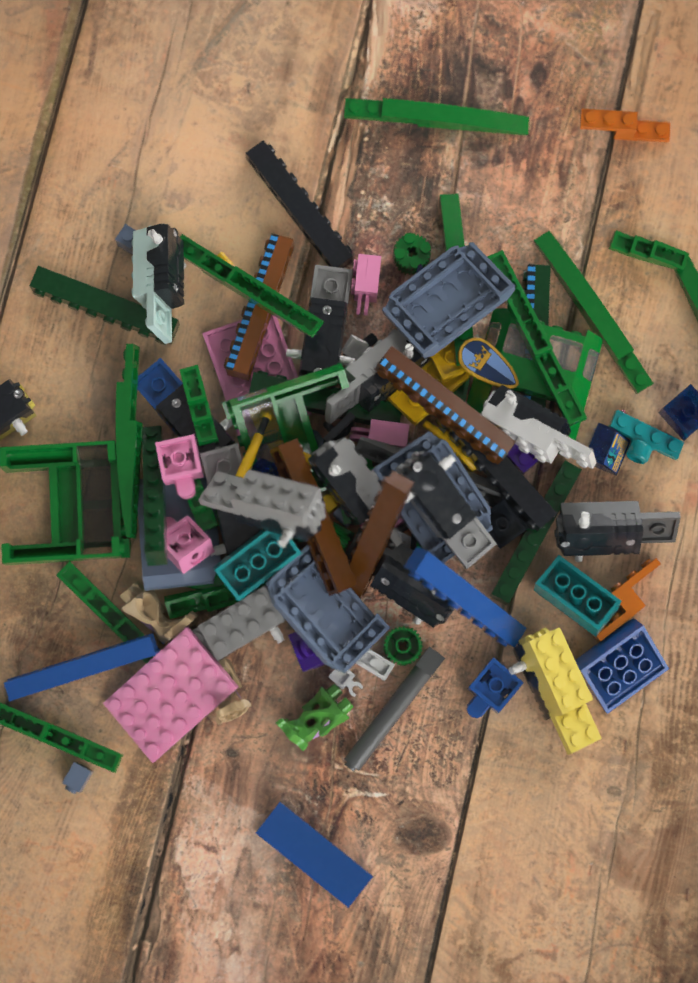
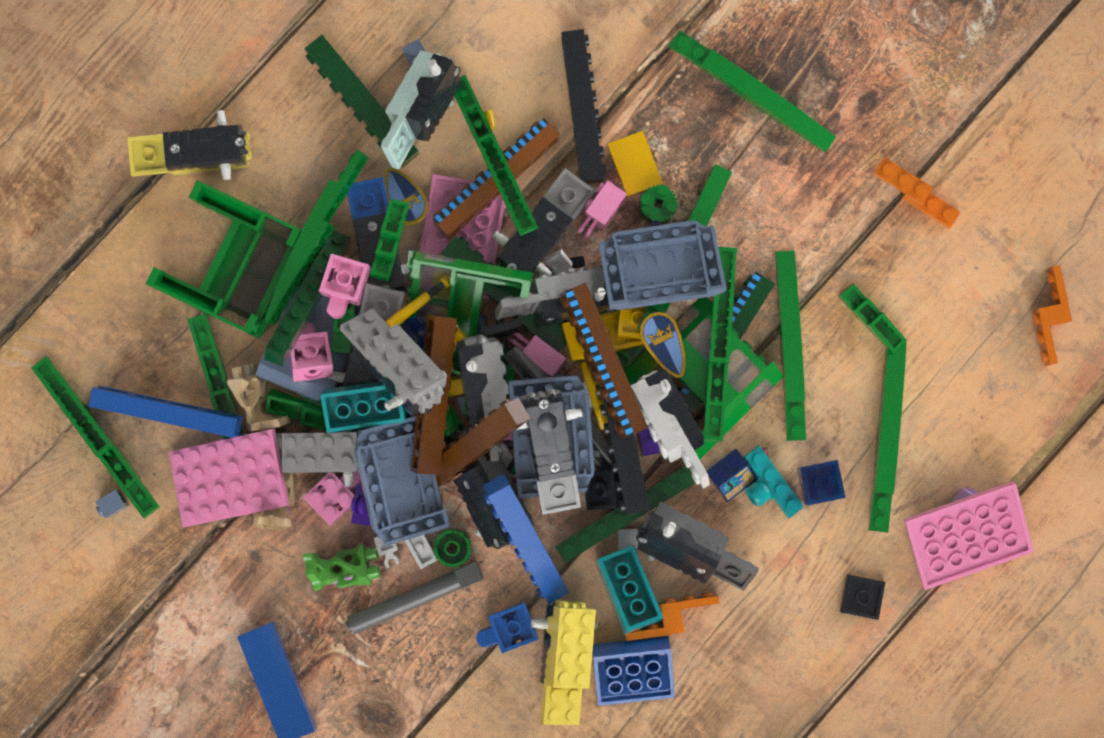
camera: 30 degrees right, 5 degrees up
none -> bright pink brick [303,472,361,525]
none -> shield [384,168,429,225]
none -> yellow tile [607,131,663,198]
none -> white plate [618,529,638,549]

